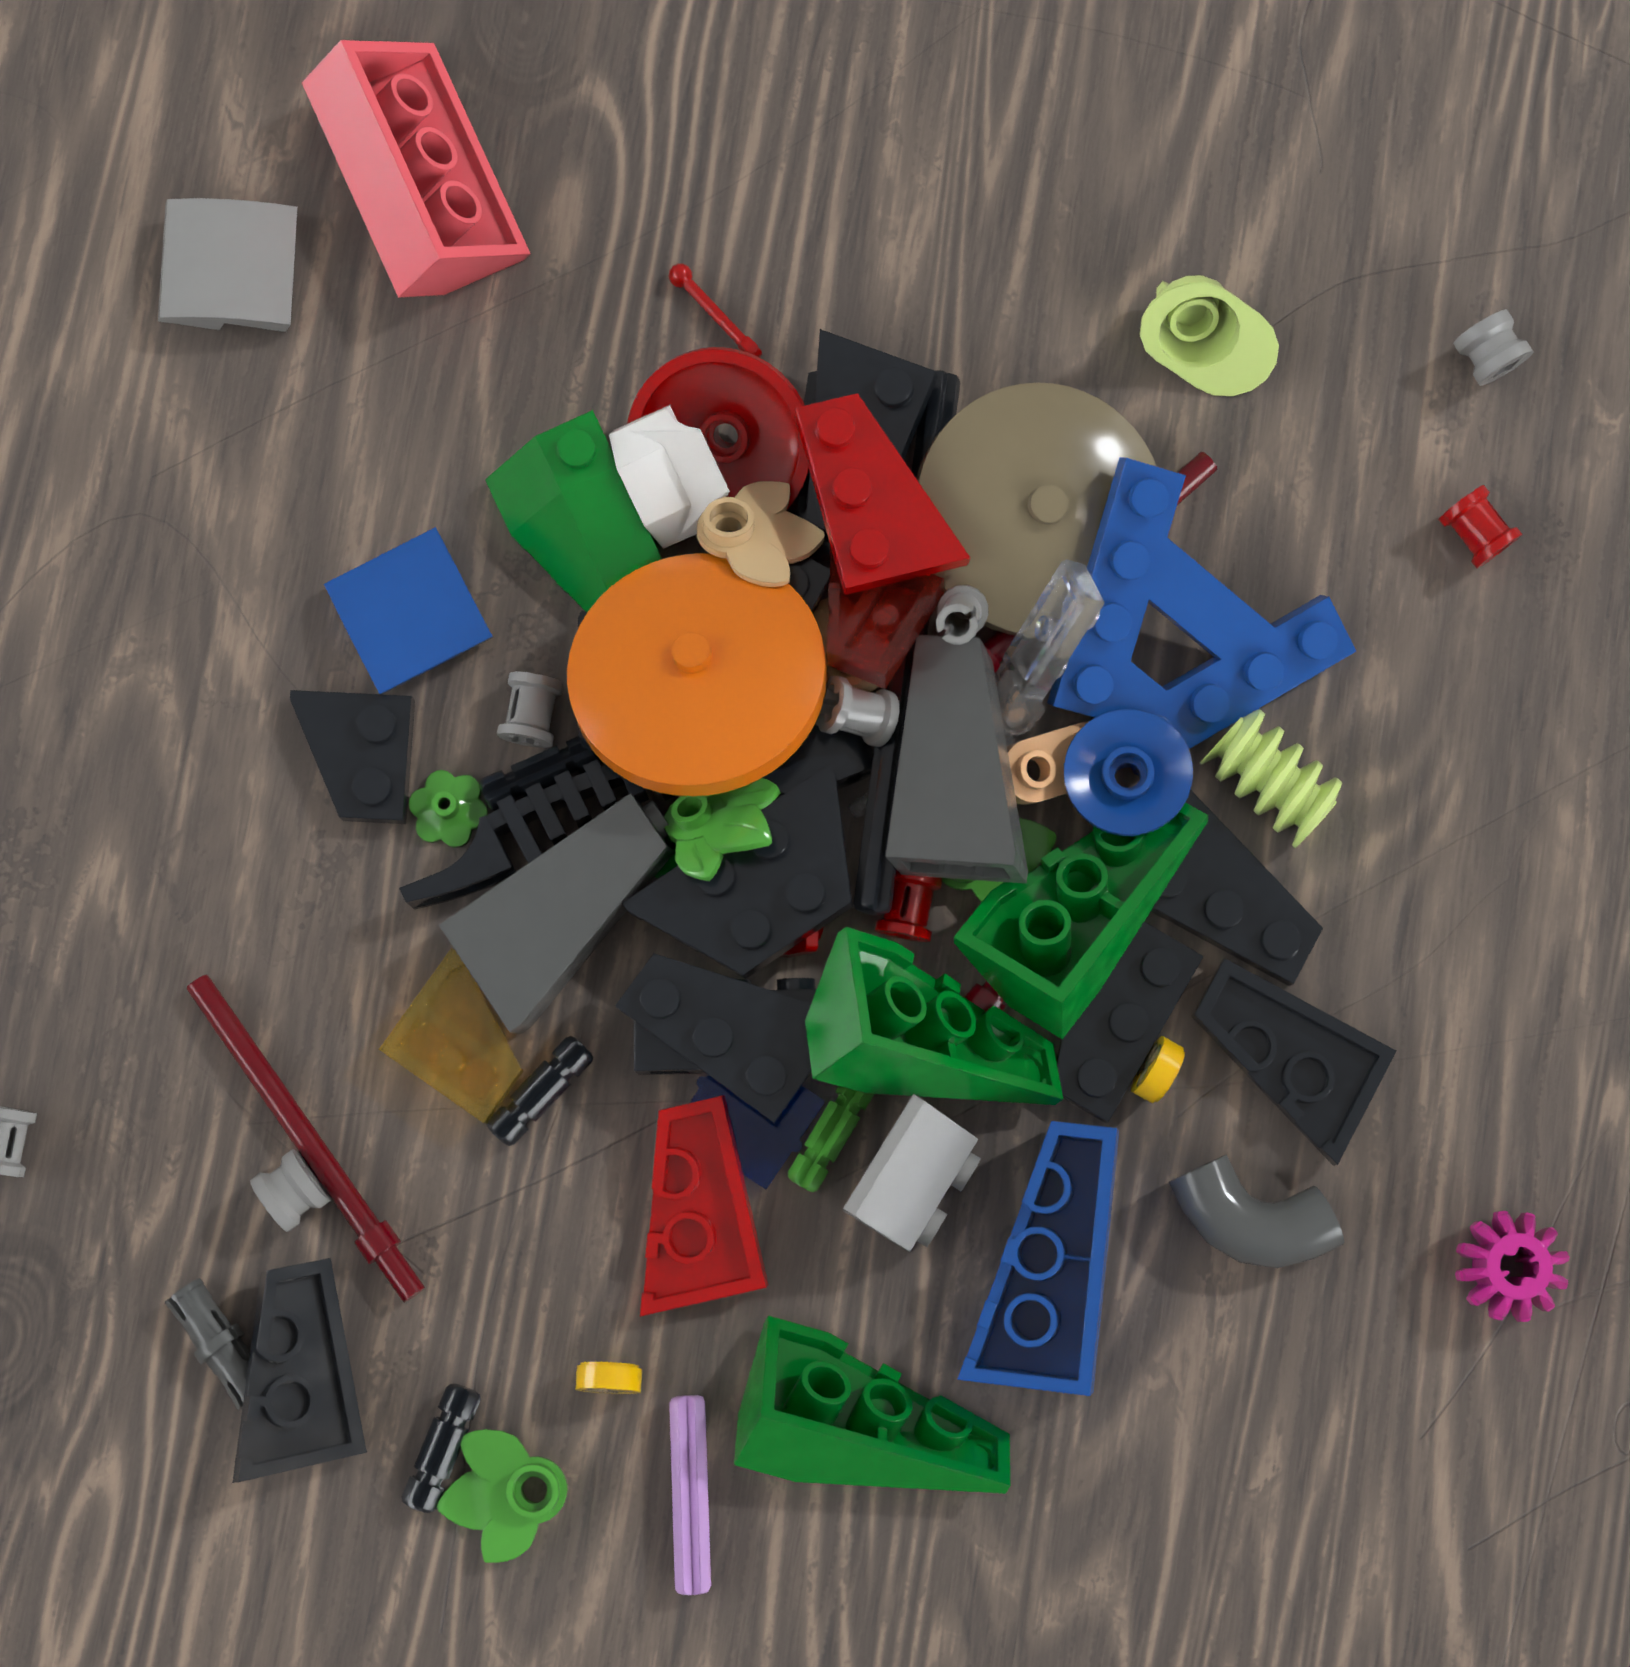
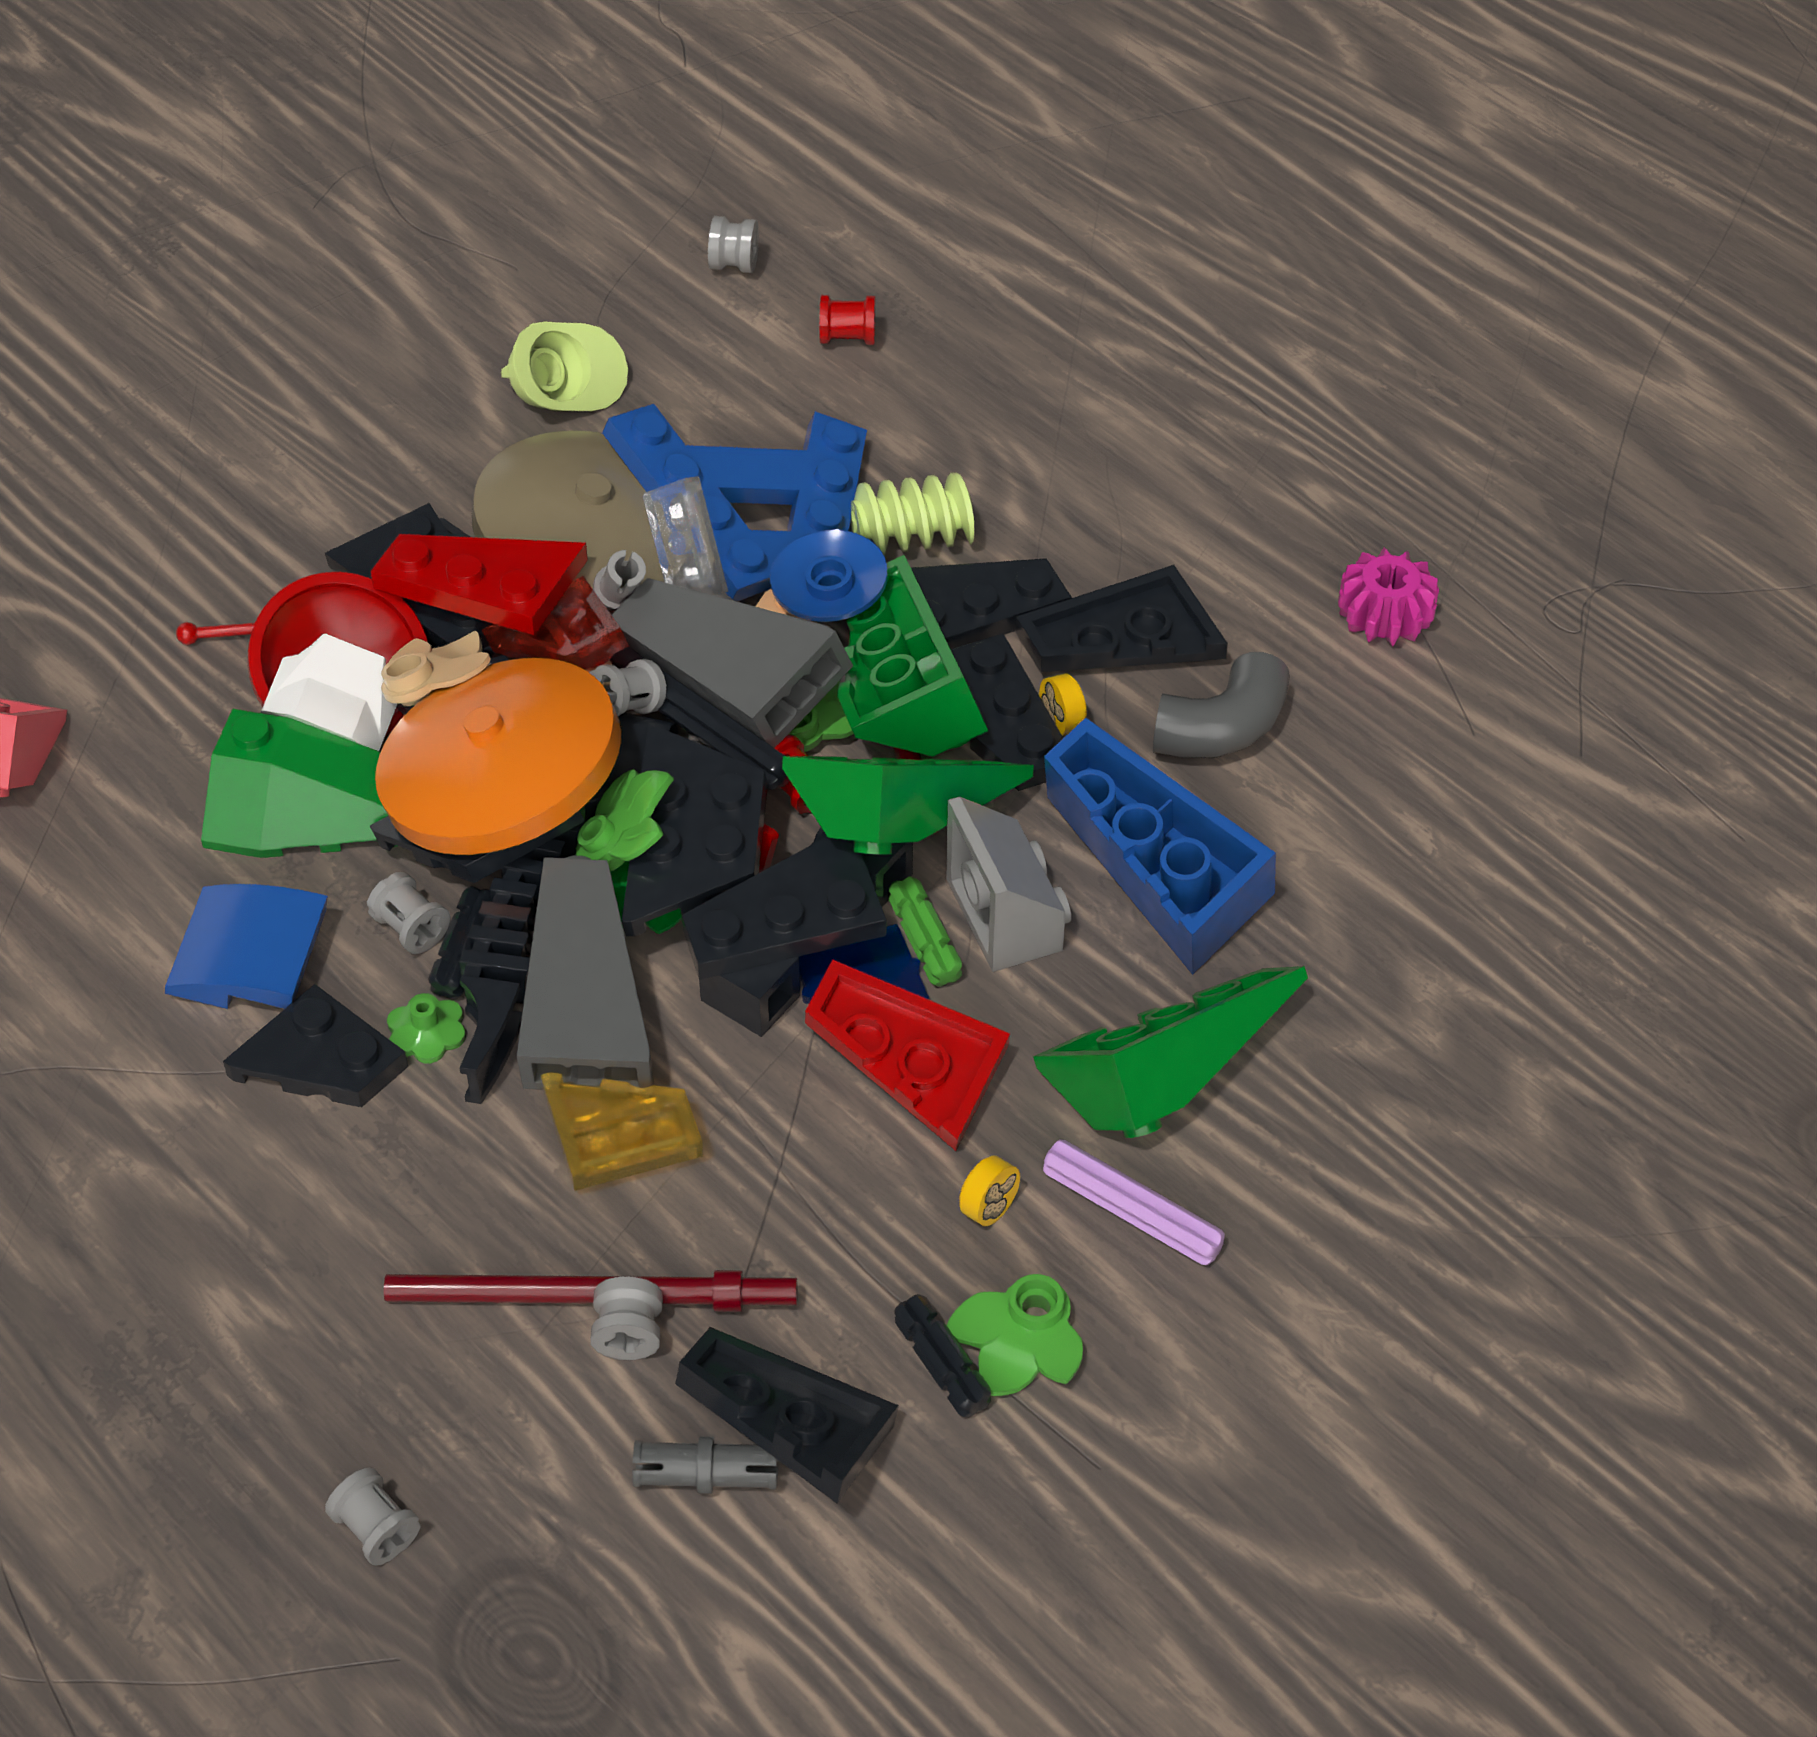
camera: 55 degrees left, 30 degrees down
black axle [487,1036,594,1146] -> none

